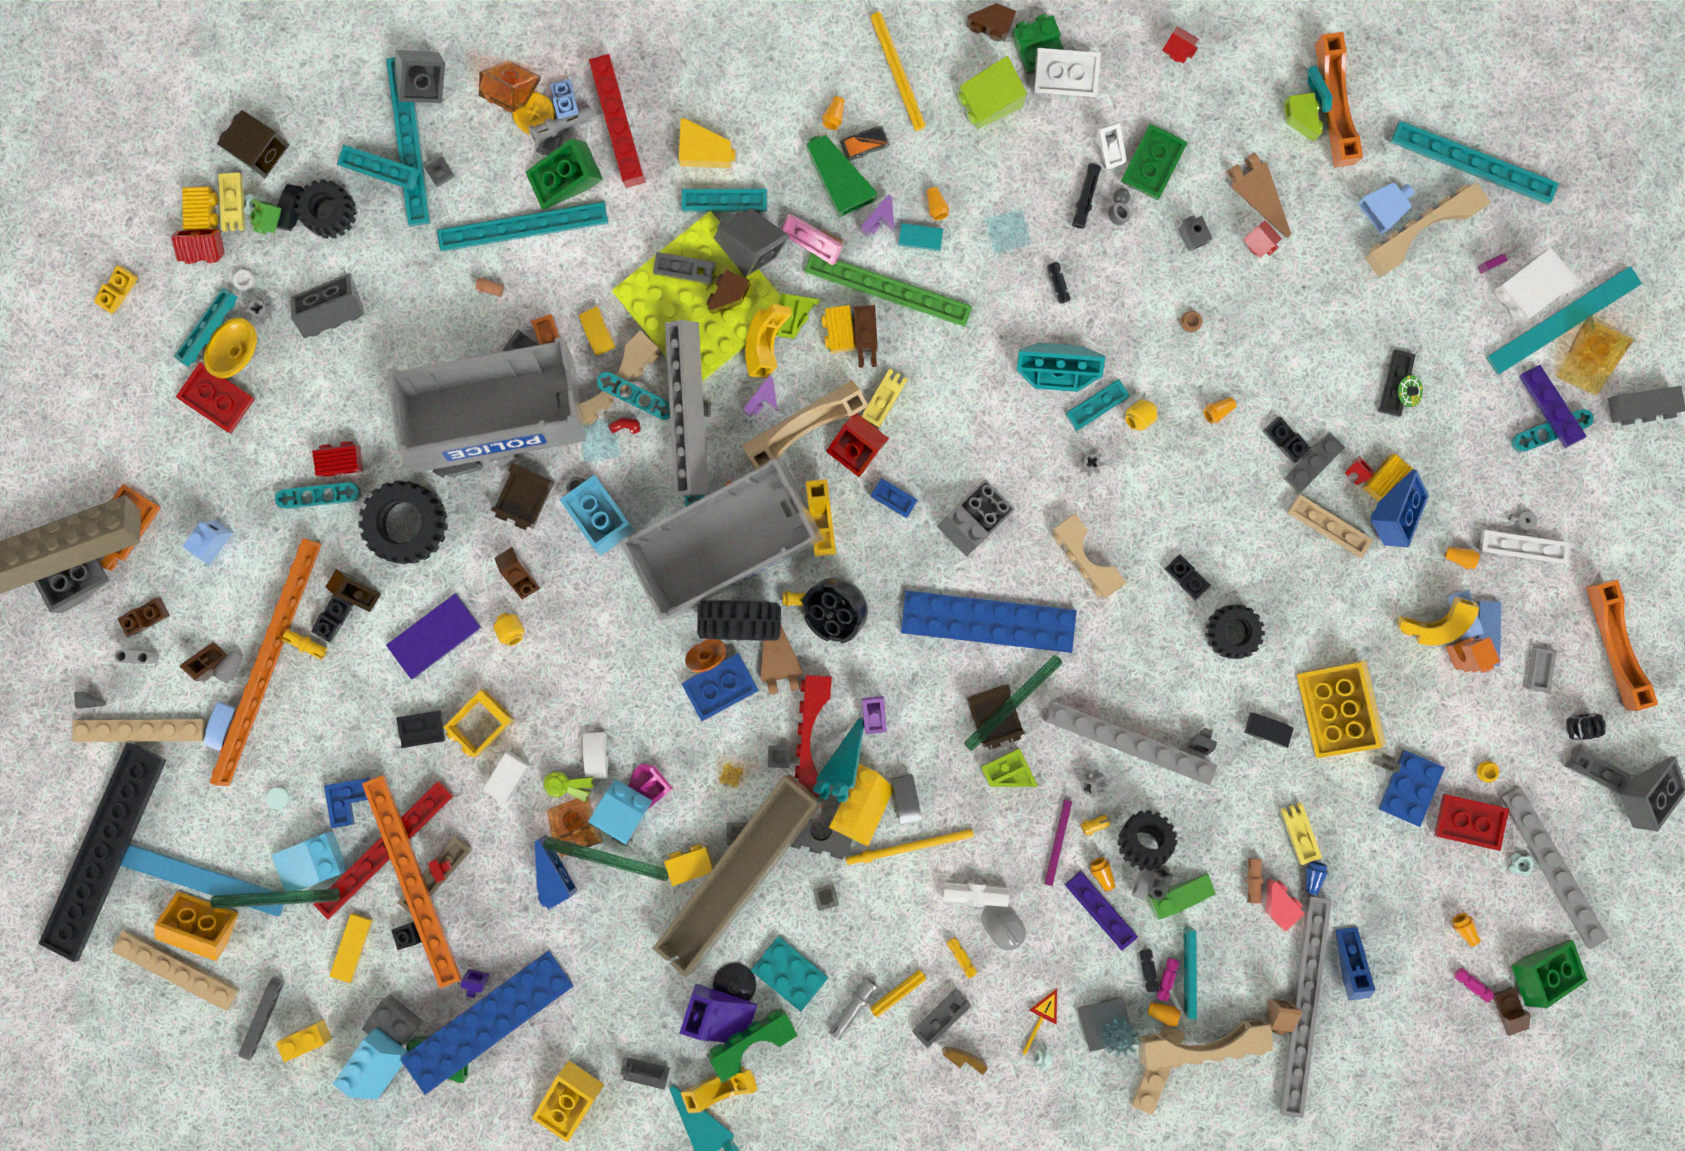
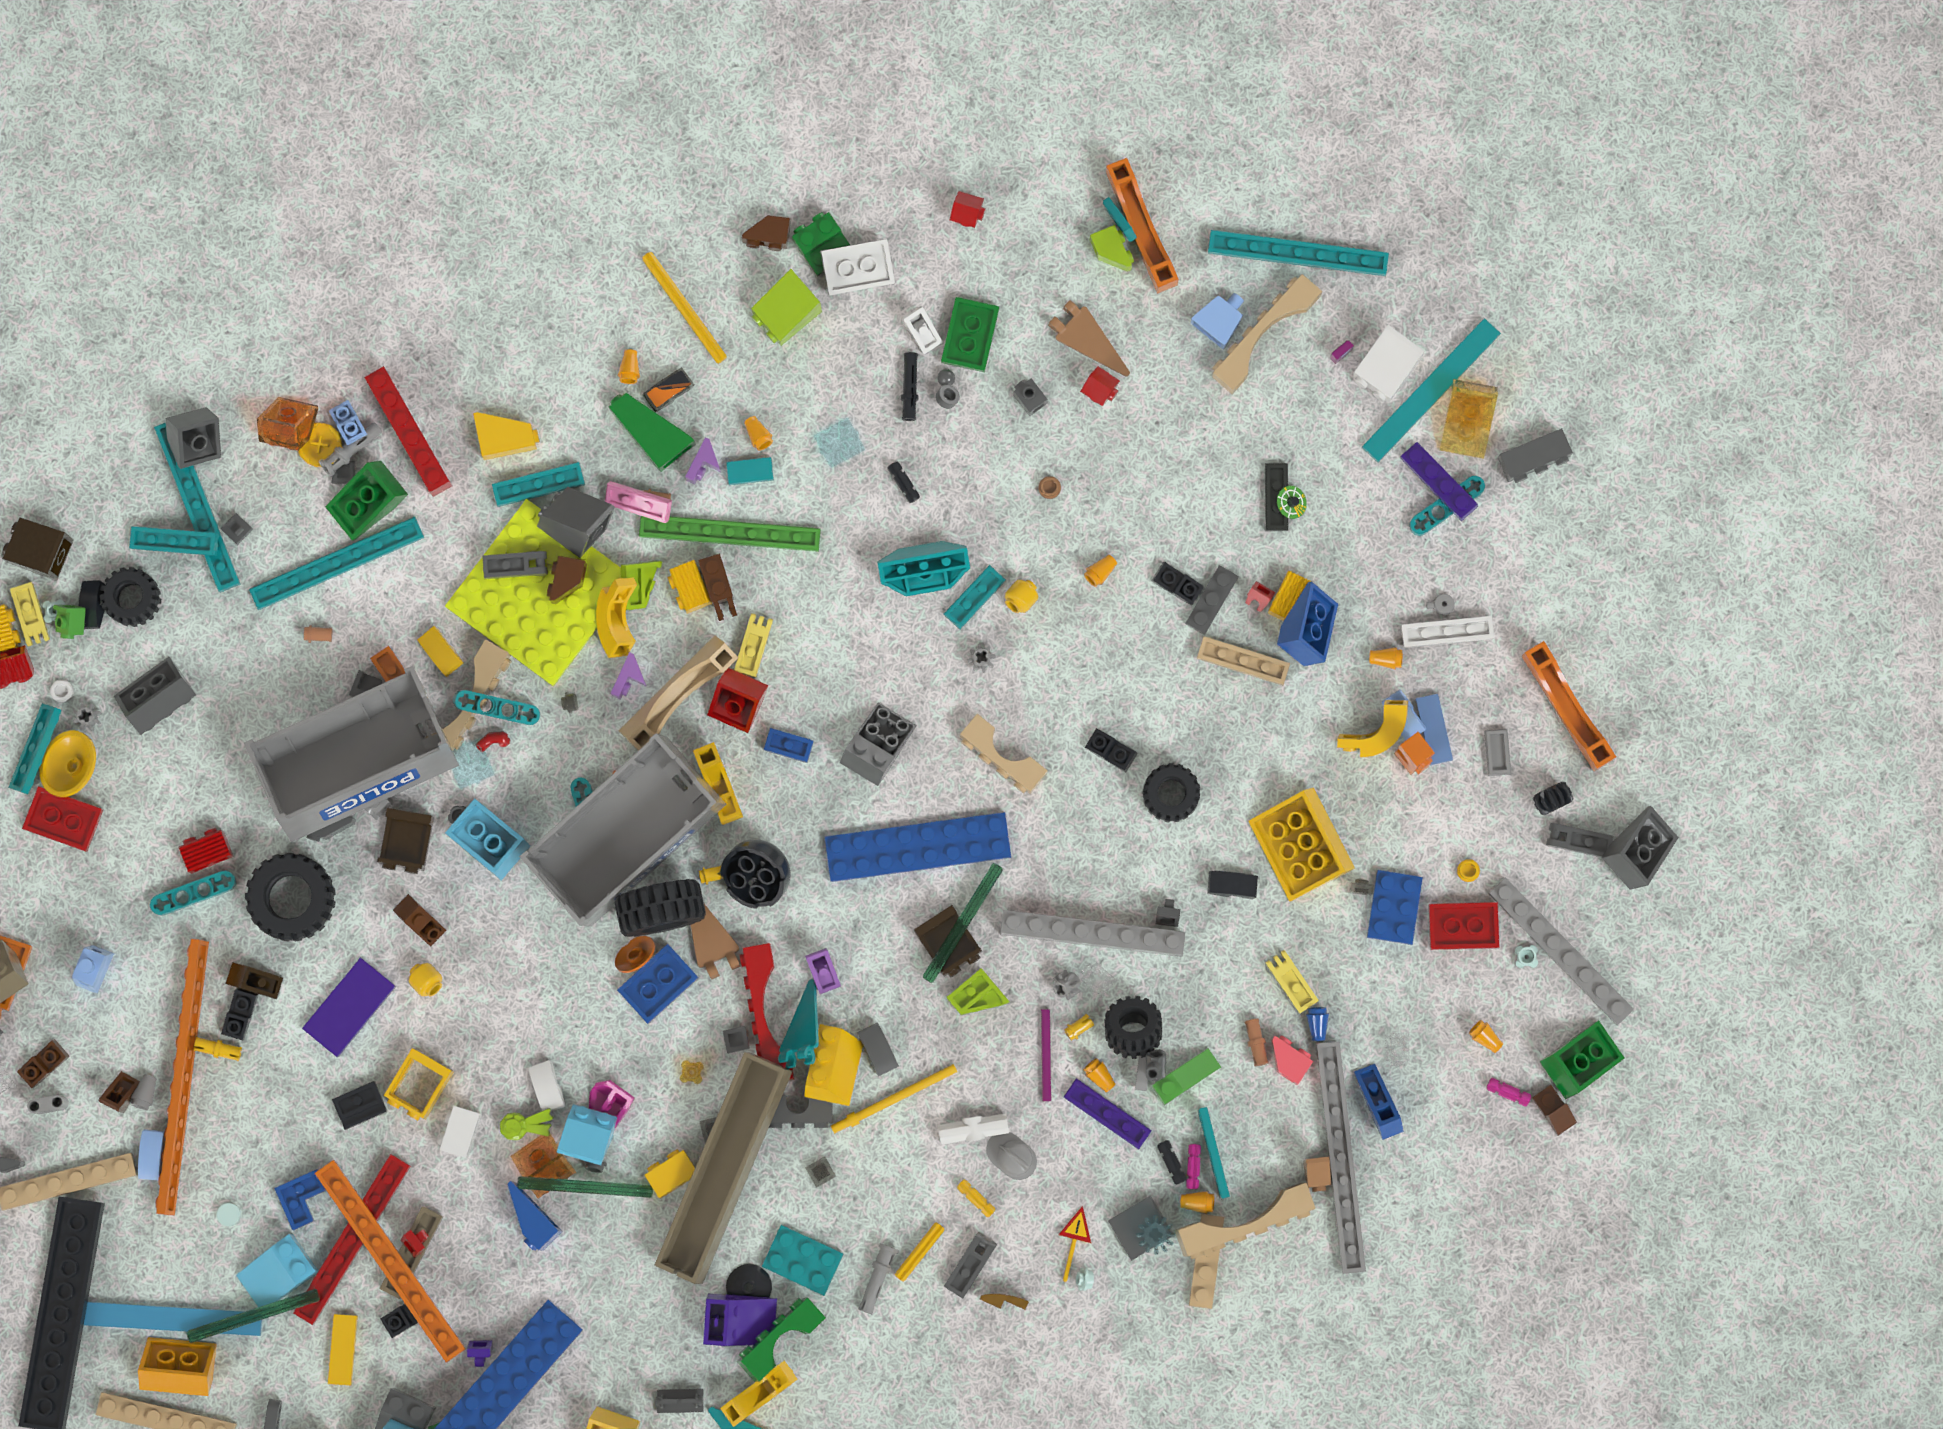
camera: 10 degrees left, 5 degrees down
light grey brick [665,320,709,497] -> none

